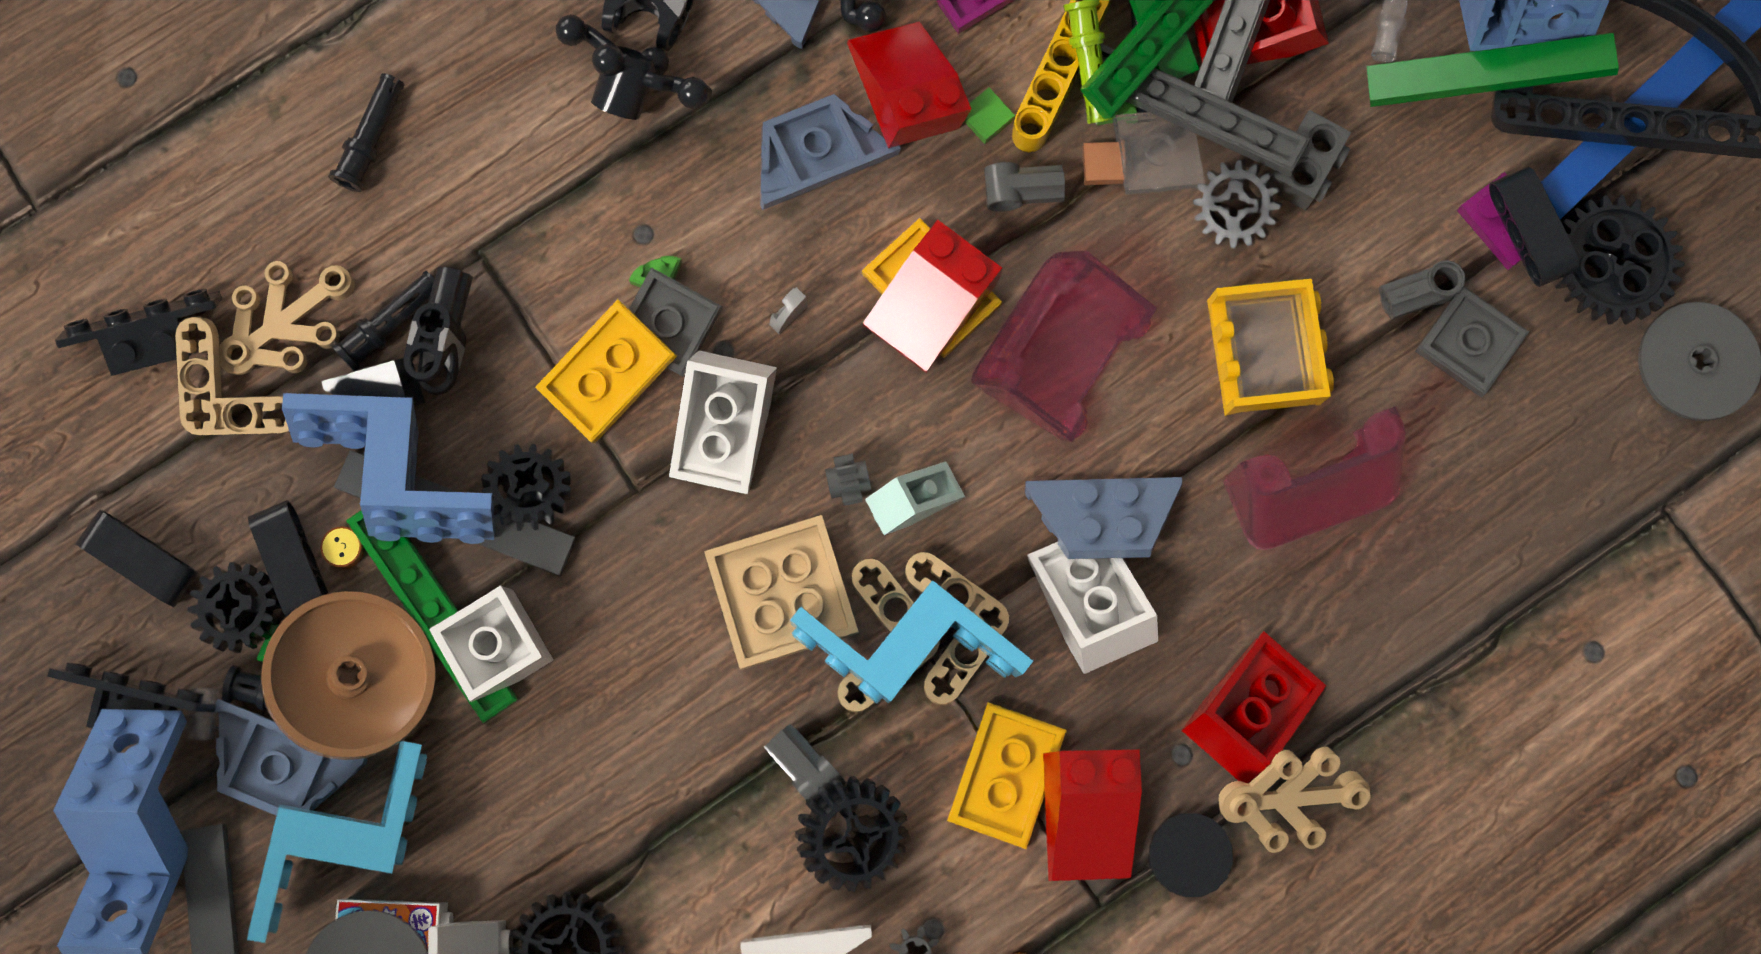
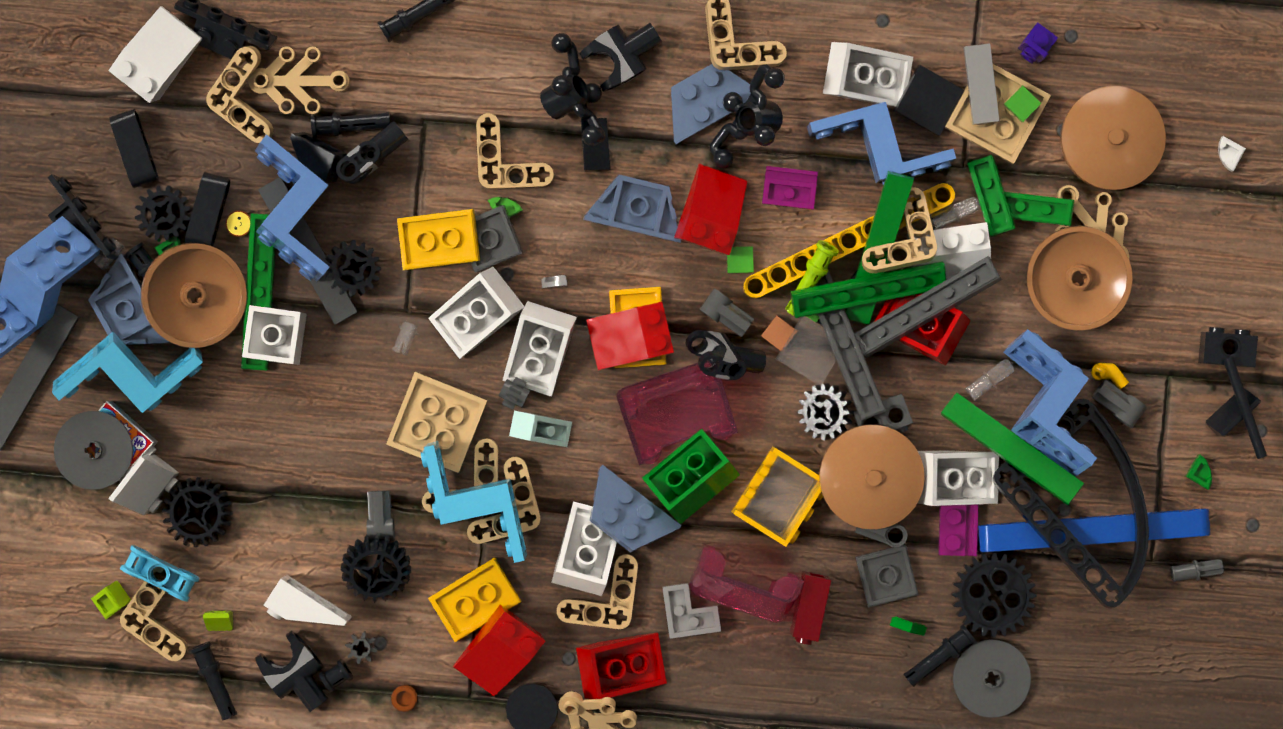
camera: 35 degrees right, 10 degrees up
black beam [1489,167,1580,287] -> none
none -> white slope [108,6,203,103]
none -> clear pin [392,321,419,356]
none -> tan beam [476,113,554,189]
none -> white slope [502,301,577,397]
none -> tan beam [557,554,638,629]
none -> black slope [581,118,610,172]
none -> green slope [642,429,740,524]
none -> light grey plate [662,583,721,639]
none -> black connector [685,330,766,380]
none -> dark red brick [790,571,831,645]
none -> medium nougat dish [819,424,924,529]
none -> green tile [890,616,927,636]
none -> black pin [904,624,977,687]
none -> white slope [918,451,999,506]

